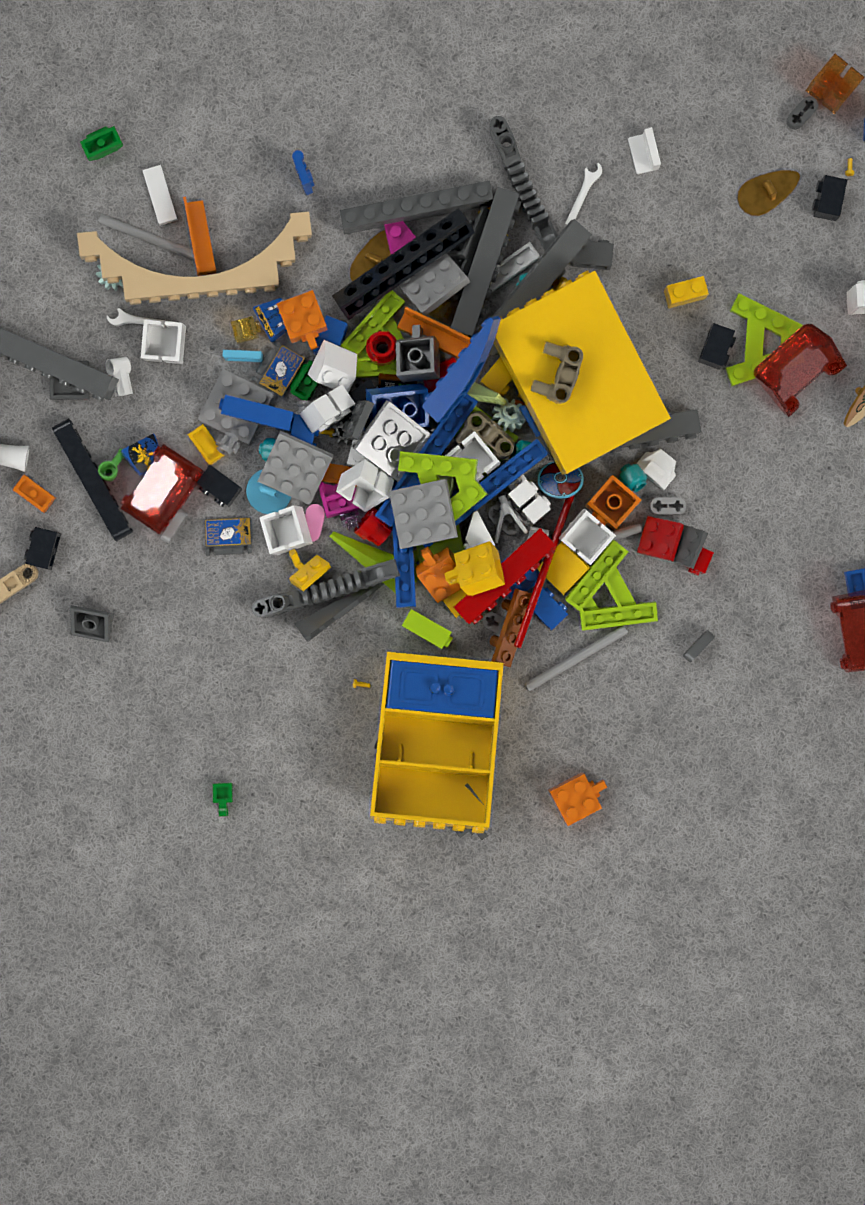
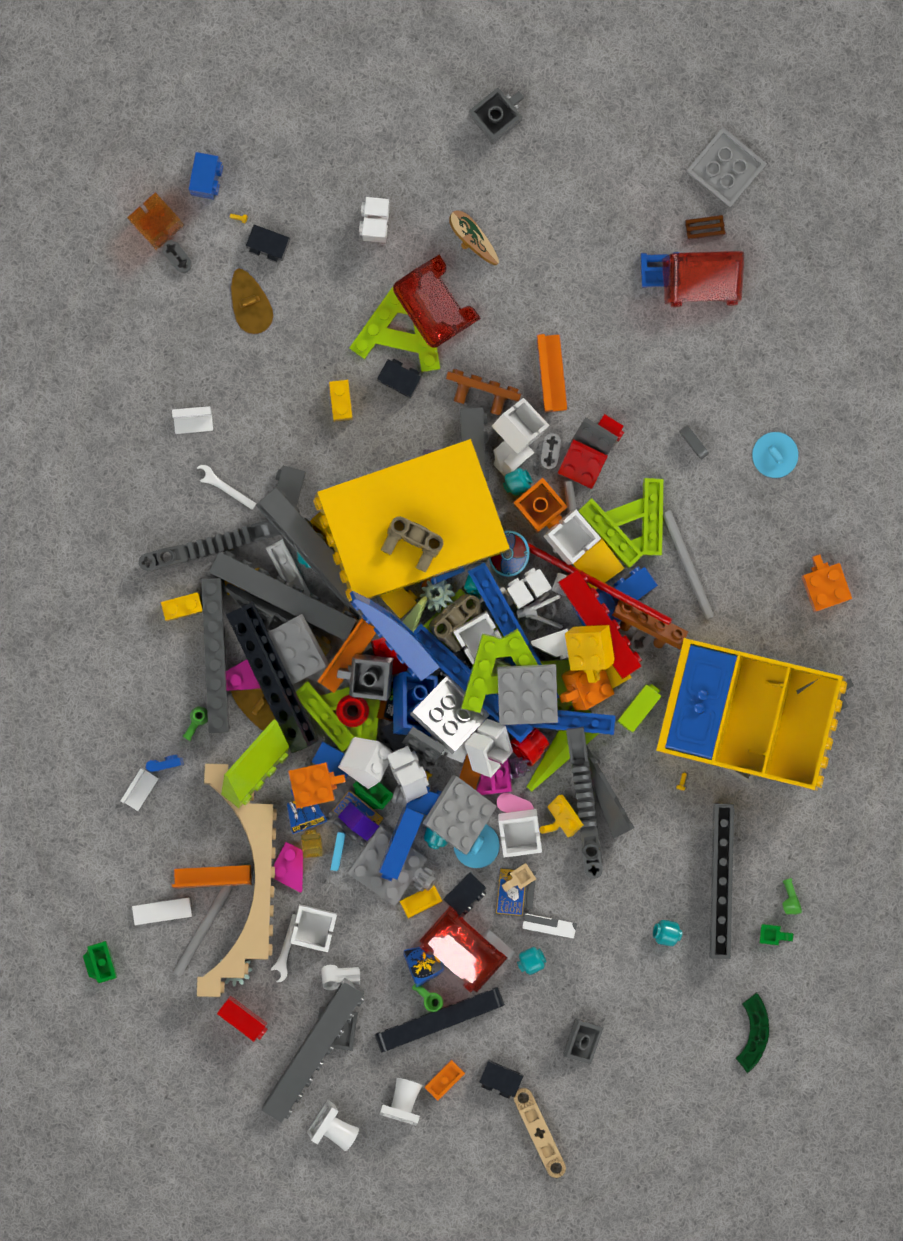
camera: 80 degrees left, 0 degrees up
none -> white panel [121,768,159,811]
none -> yellow brick [161,592,203,621]
none -> bright green bar [182,706,208,741]
none -> red brick [217,996,268,1042]
none -> lime slope [221,719,289,808]
none -> dark pink wing [273,842,303,893]
none -> dark purple slope [338,802,380,841]
none -> dark orange plate [446,369,522,415]
none -> white piece [492,398,550,454]
none -> tan plate [501,863,536,892]
none -> teal head [517,947,547,975]
none -> white sticker [522,914,577,939]
none -> orange panel [537,334,567,412]
none -> teal head [652,920,683,946]
none -> dark grey brick [709,803,734,959]
none -> dark green tile [736,992,769,1074]
none -> medium azure shield [752,432,798,478]
none -> bright green bar [782,878,802,915]

